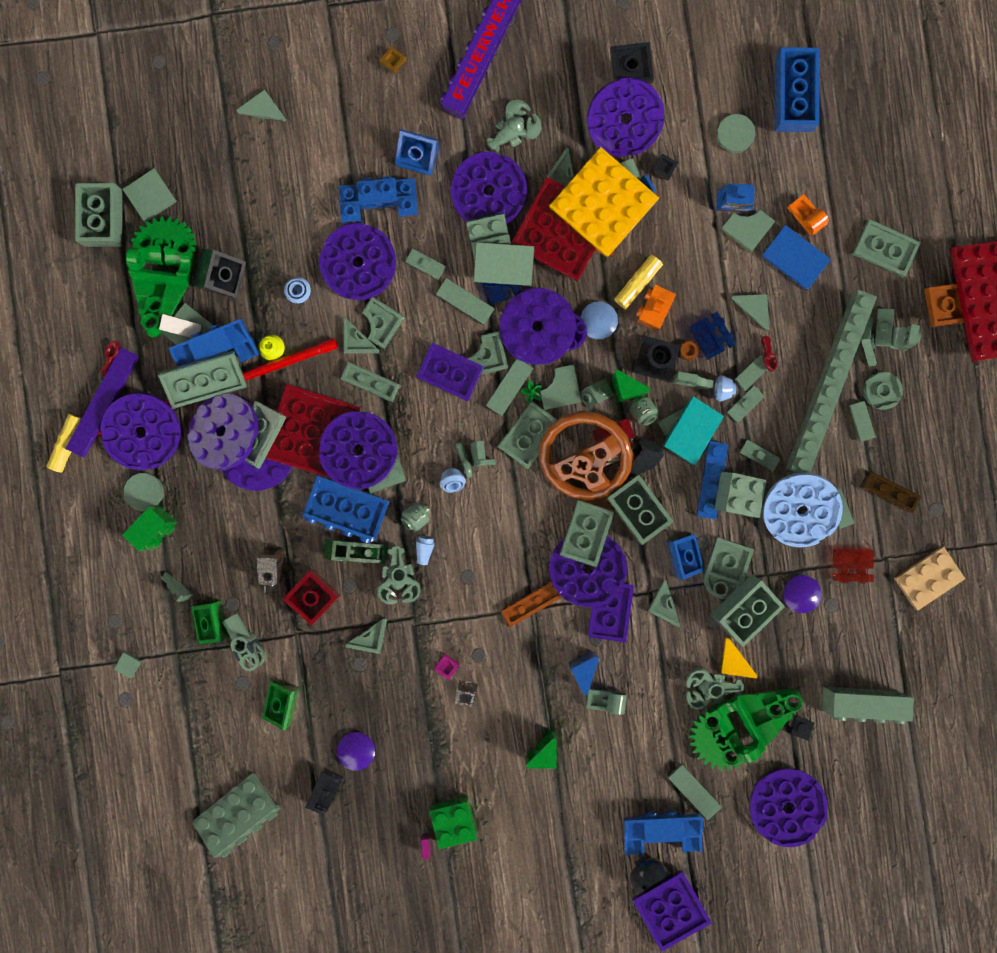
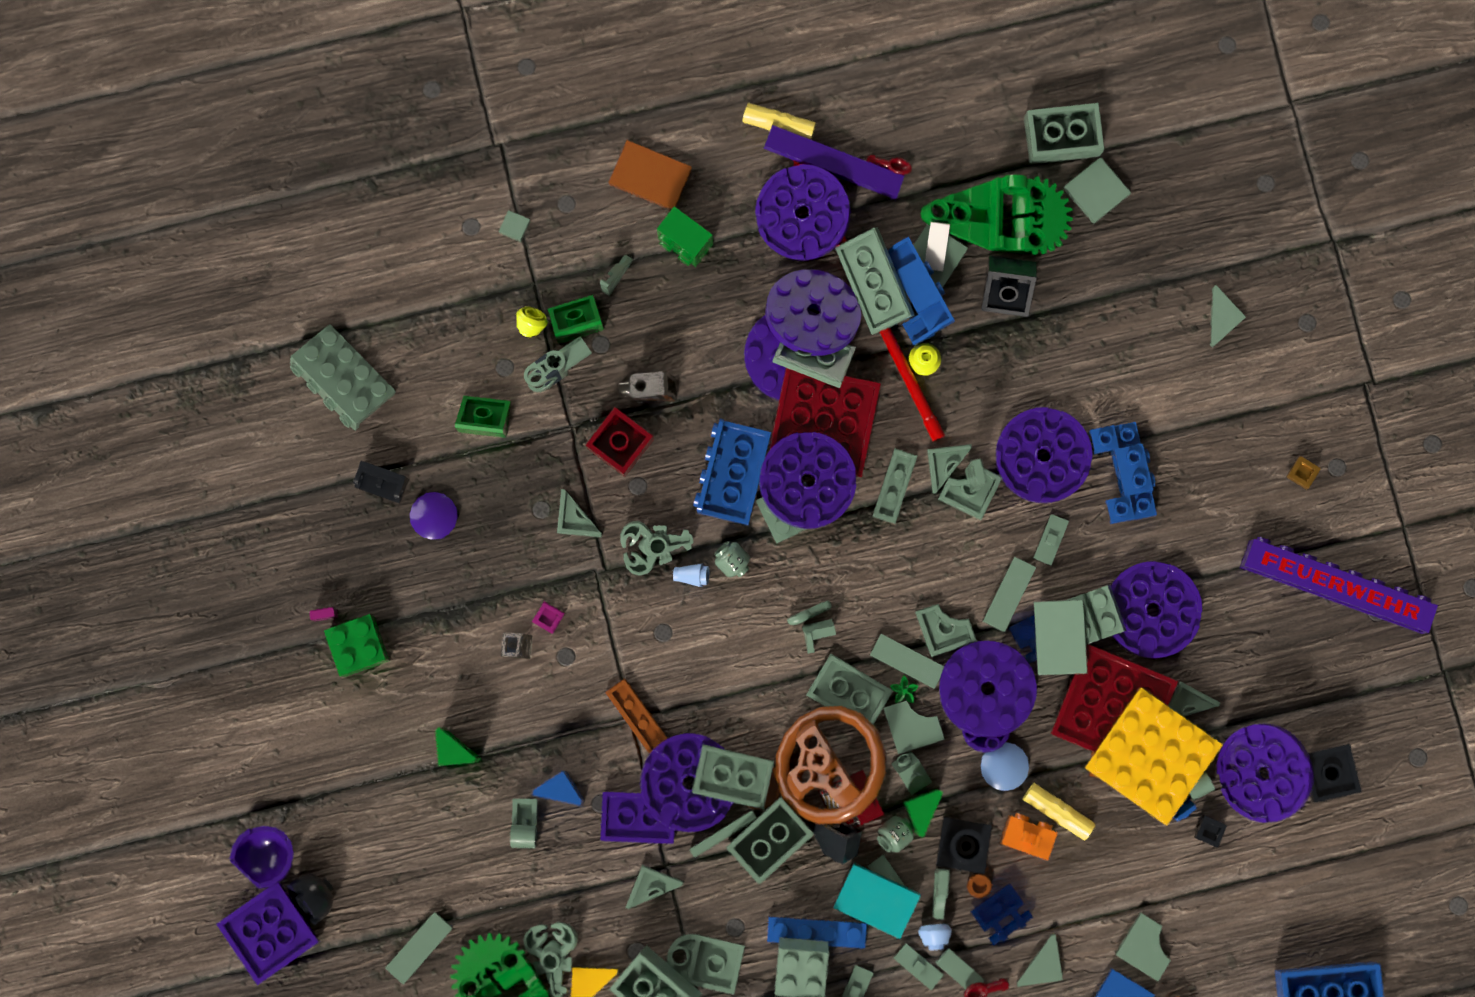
camera: 85 degrees right, 5 degrees down
sand green tile [124,473,164,511] -> none
light blue cone [284,277,311,303] -> none
dark green slope [323,539,387,564] -> none
blue slope [395,129,439,176] -> none
dark purple plate [417,342,484,402] -> none
light blue cone [440,468,466,493] -> none
sand green animal [487,99,542,153] -> none
blue bracket [623,810,703,856] -> none
blue slope [666,534,705,580] -> none
sand green tile [716,114,755,153] -> none
blue torso [716,184,755,212] -> none
none -> dark purple cylinder [230,826,294,889]
none -> neon yellow cone [516,307,548,337]
none -> dark orange tile [608,140,692,210]
none -> sand green tile [689,810,756,857]
none -> sand green tile [965,459,987,493]

